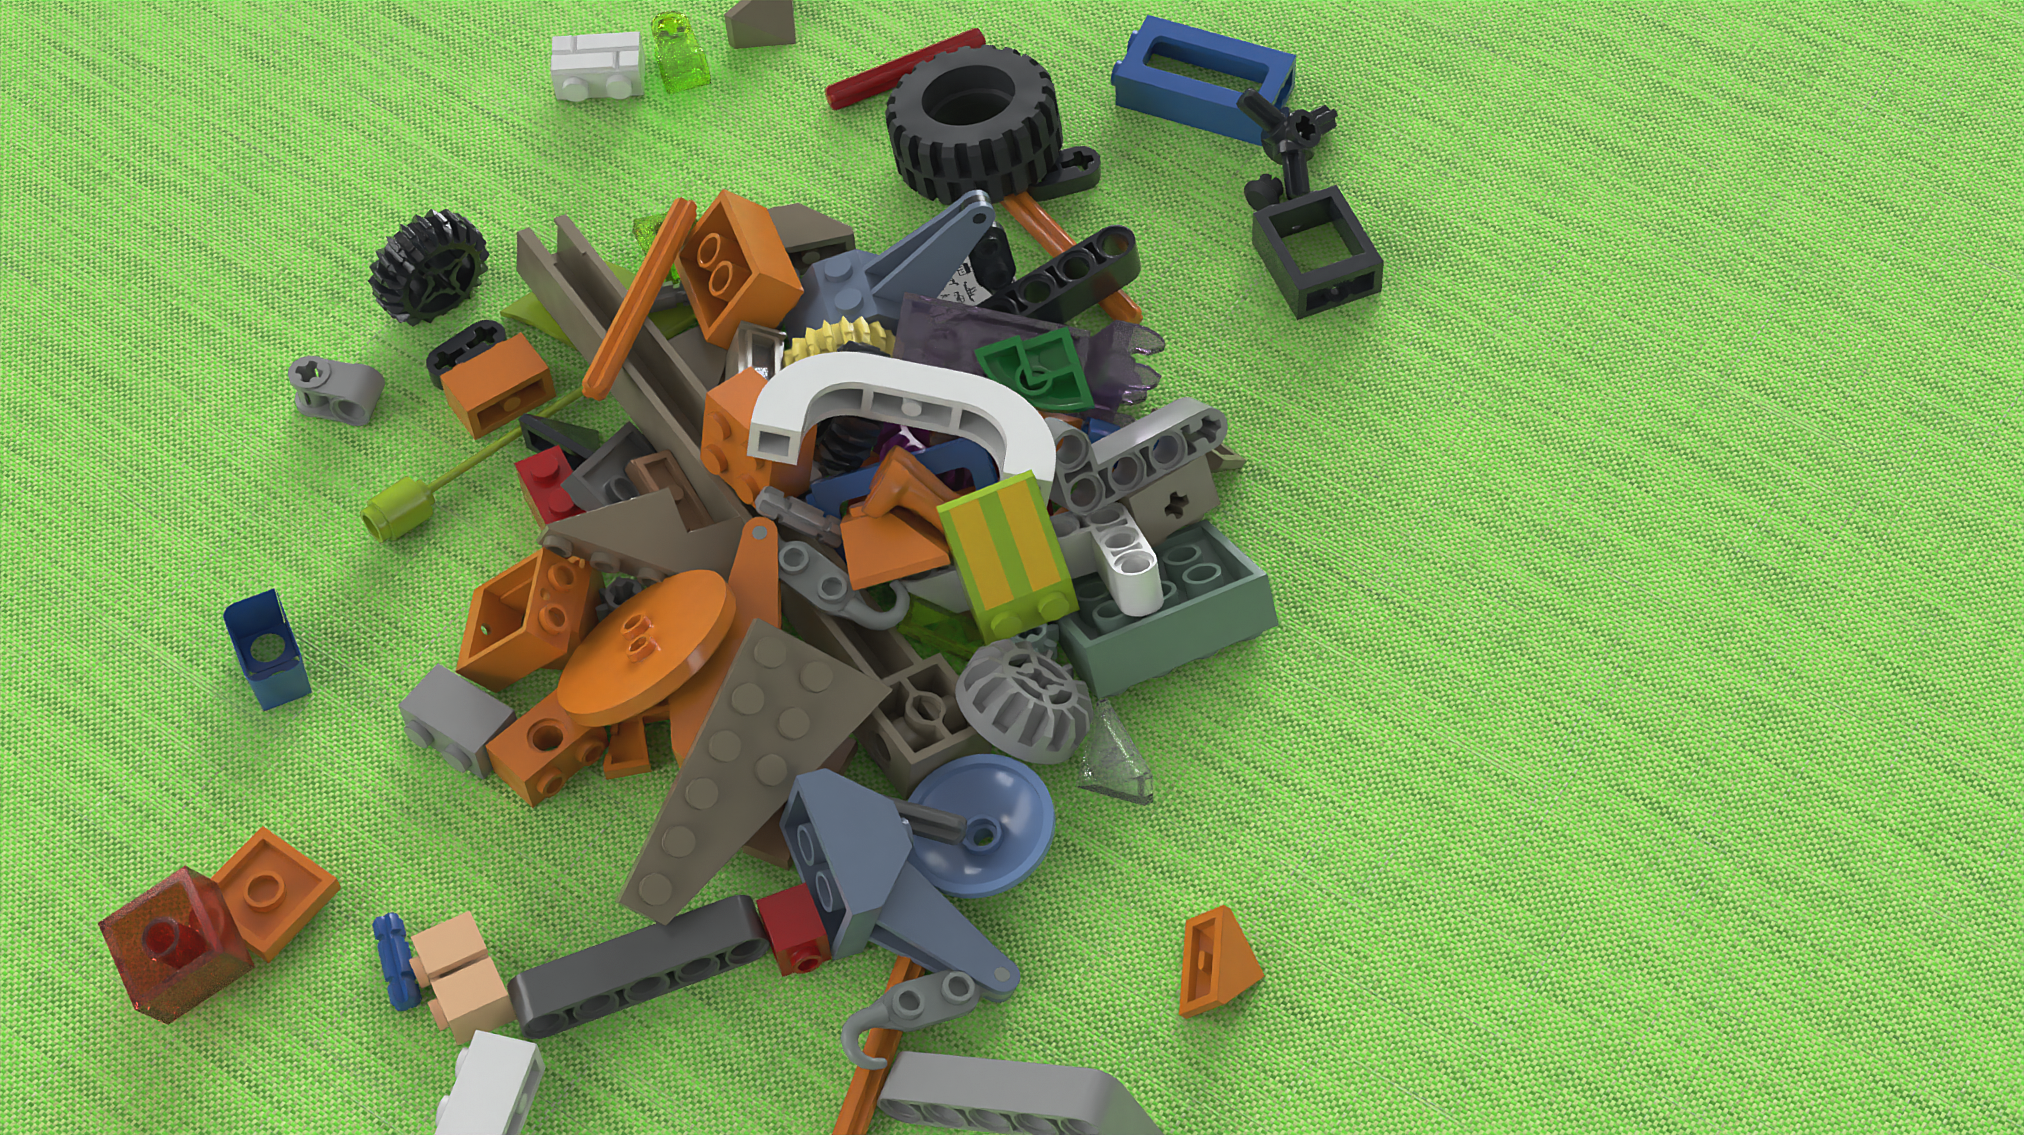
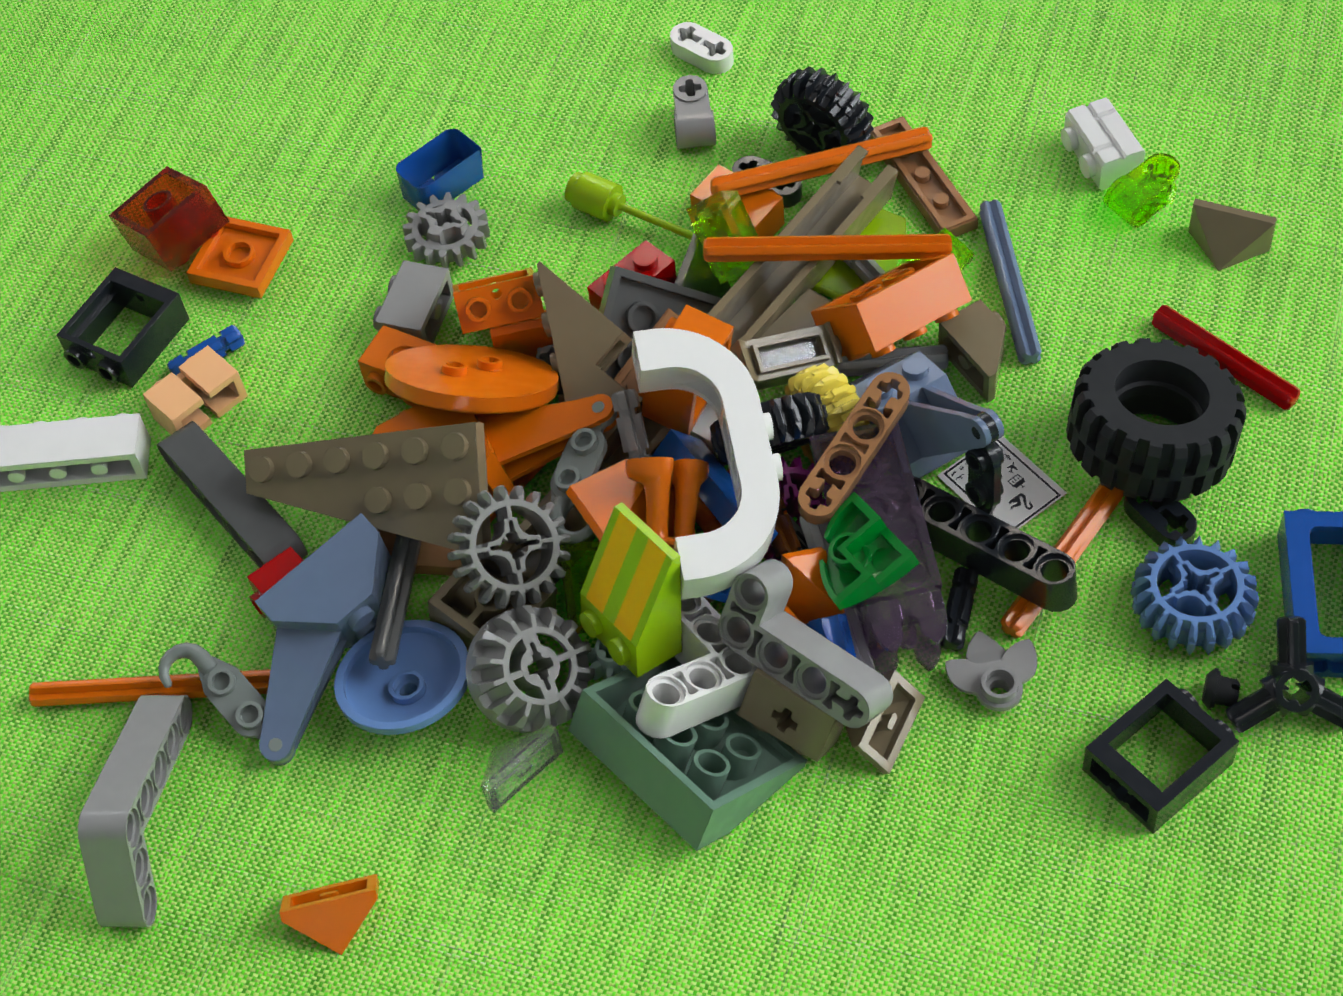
camera: 75 degrees right, 0 degrees up
none -> black window [57,267,189,388]
none -> light grey gear [402,192,490,268]
none -> light grey gear [447,485,571,609]
none -> white beam [670,22,734,74]
none -> clear neon green brick [686,191,758,284]
none -> orange axle [710,126,933,201]
none -> medium nougat beam [798,372,910,524]
none -> medium nougat tile [870,116,978,239]
none -> light grey plate [945,631,1037,712]
none -> sand blue axle [980,199,1042,365]
none -> medium blue gear [1131,535,1259,655]

